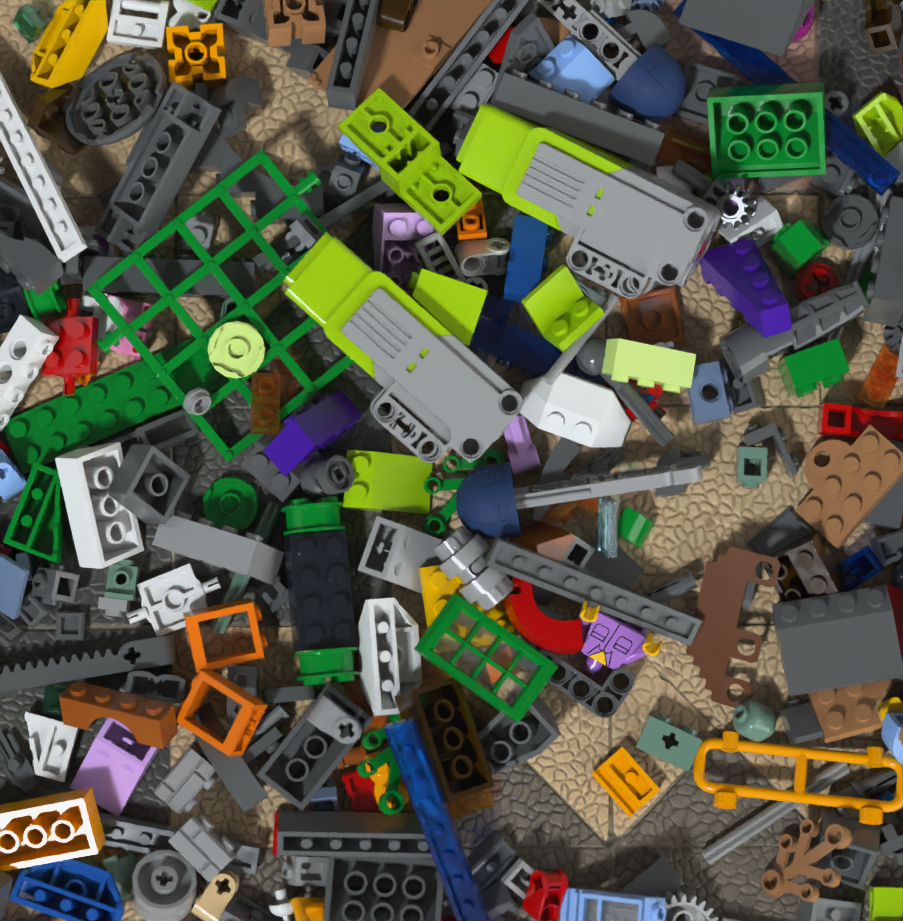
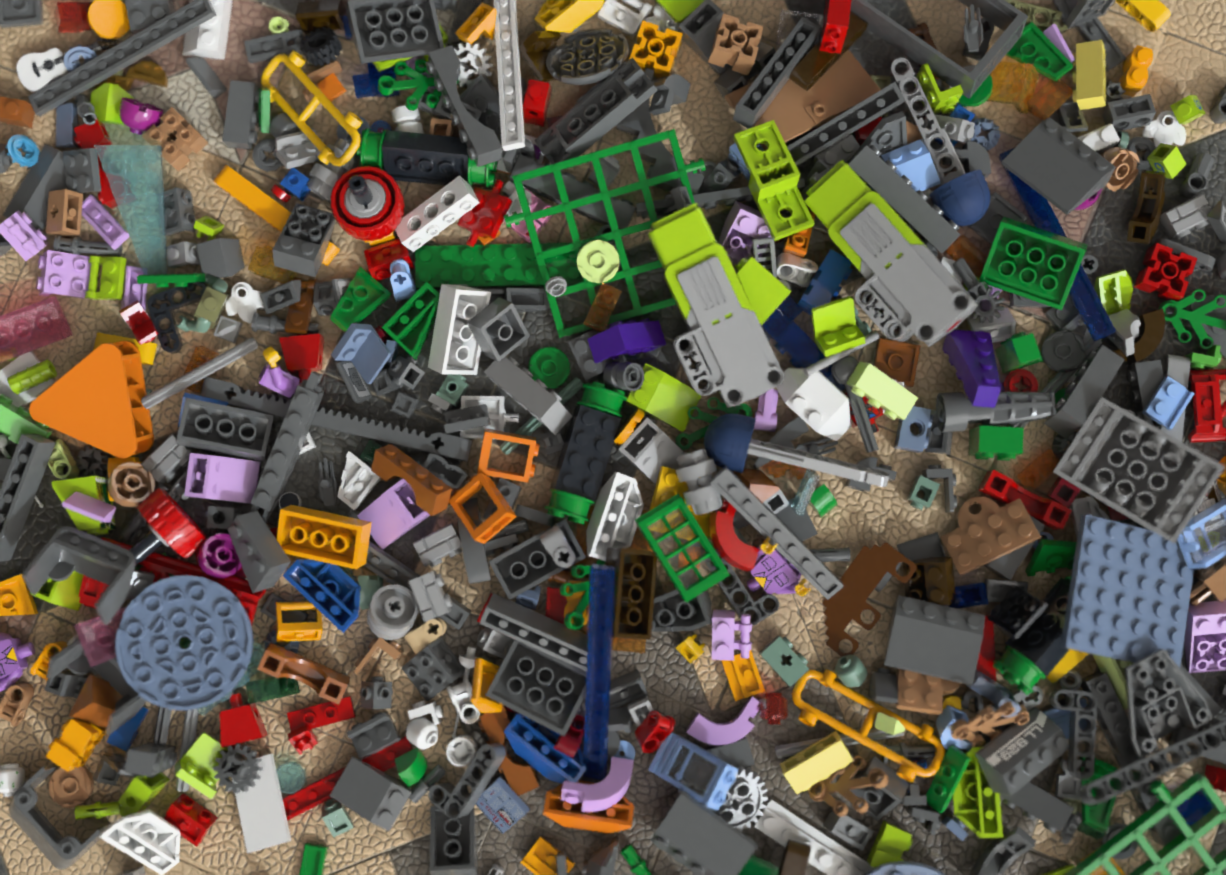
camera: 25 degrees right, 0 degrees up
none -> dark grey bracket [444,404,491,433]
none -> red torso [523,79,552,127]
none -> light orange tile [614,408,645,446]
none -> yellow tile [676,634,705,663]
none -> lavender arch [686,696,760,745]
none -> lavender brick [712,610,752,660]
none -> clear red head [759,693,788,725]
none -> light yellow brick [780,731,854,794]
none -> yellowish green slope [875,712,905,735]

